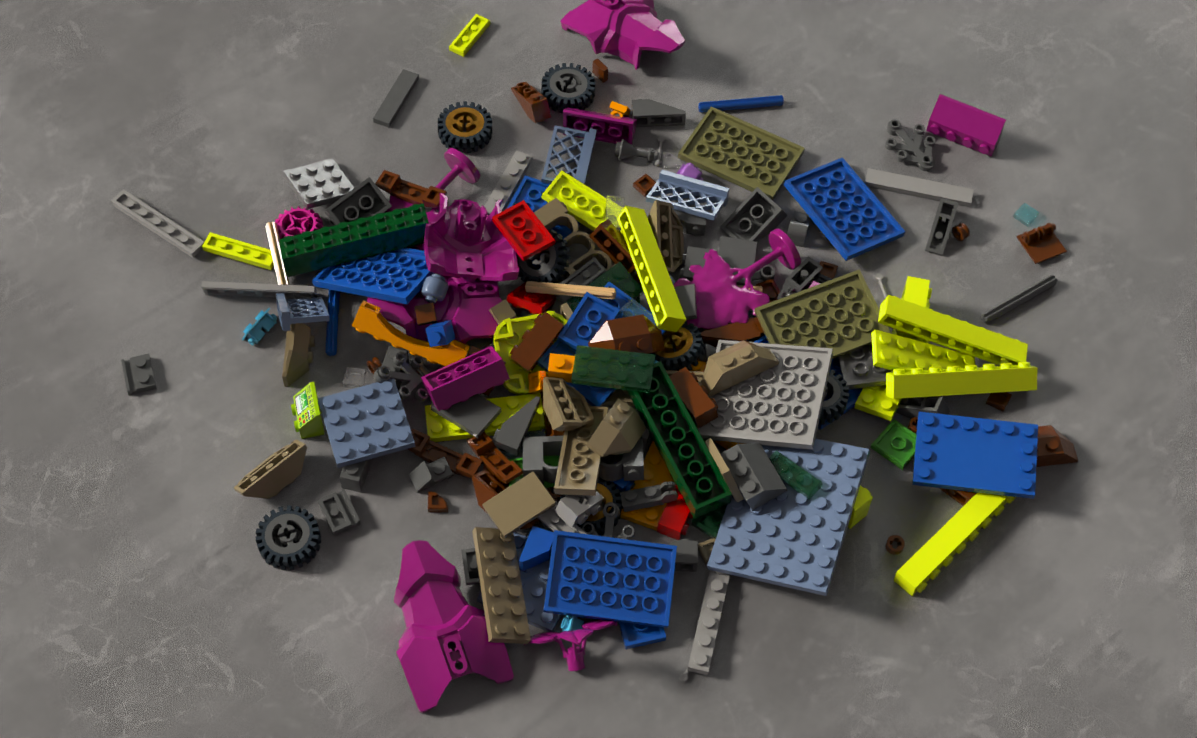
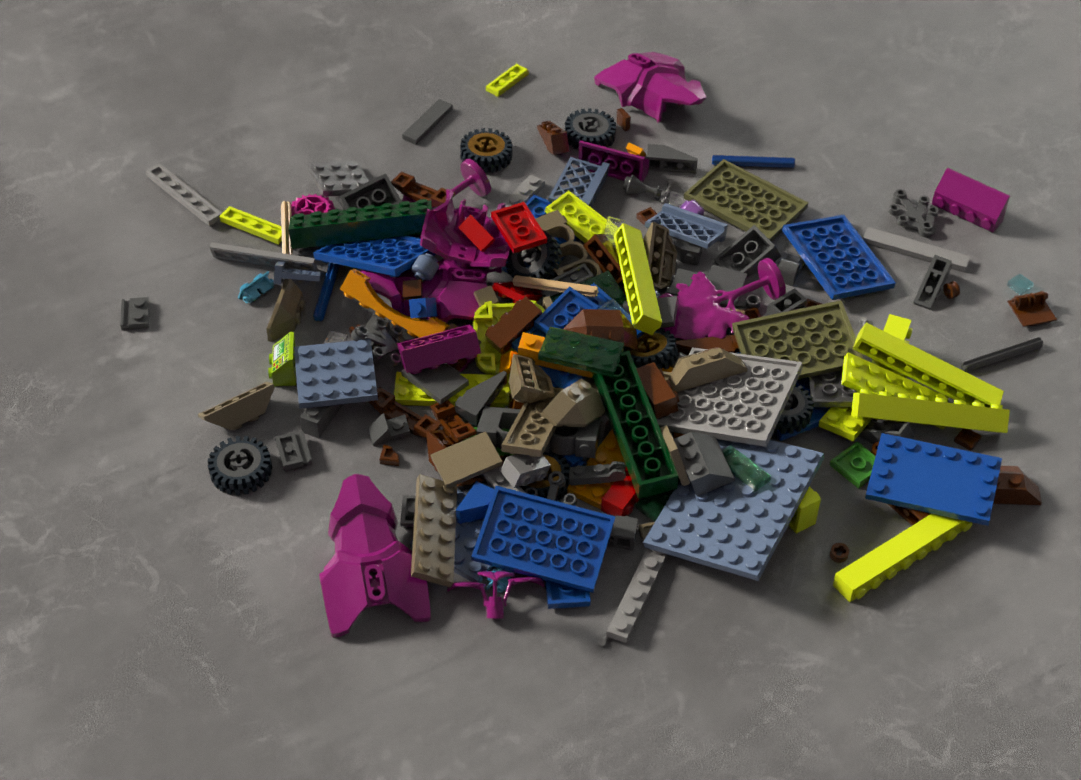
camera: 10 degrees right, 10 degrees down
none -> red tile [458,214,496,253]

